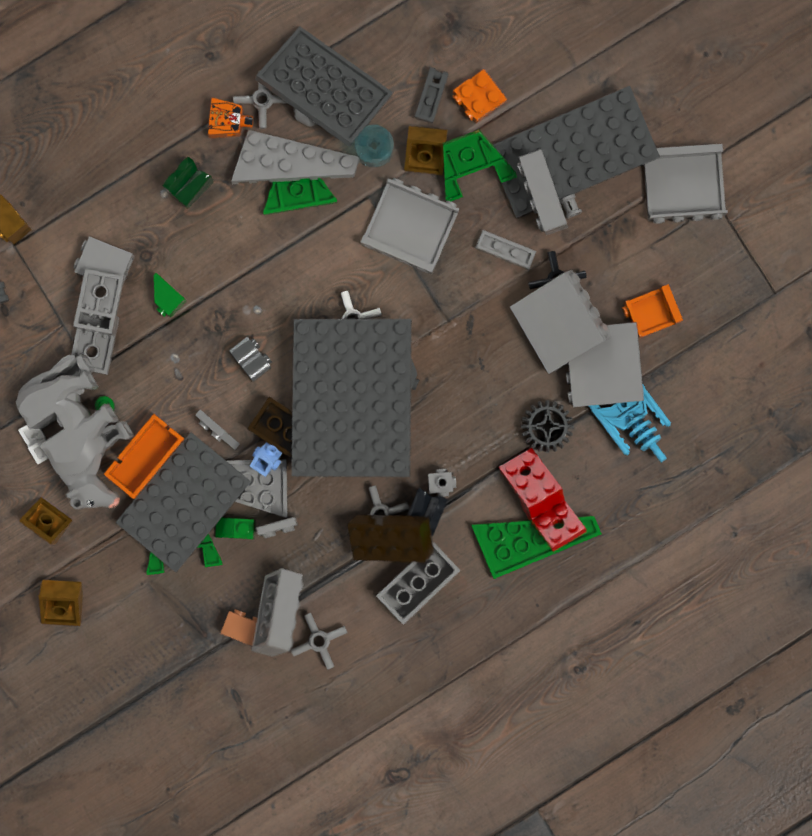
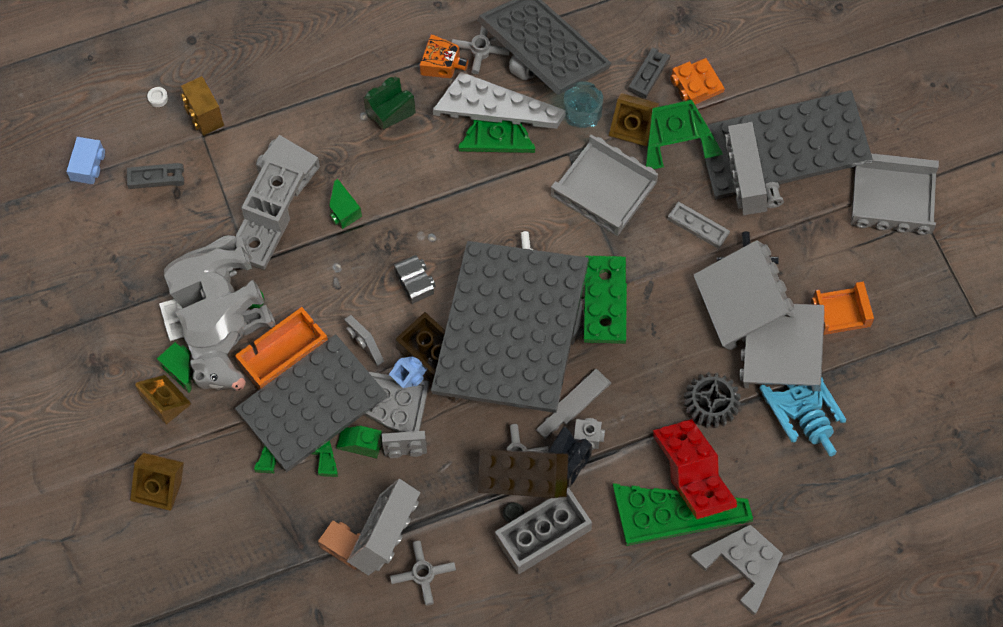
camera: 15 degrees right, 20 degrees down
none -> green slope [157,342,192,393]
none -> pearl dark grey plate [503,502,524,523]
none -> light grey piece [536,369,611,439]
none -> green bracket [584,256,627,344]
none -> light grey wing [691,525,783,615]

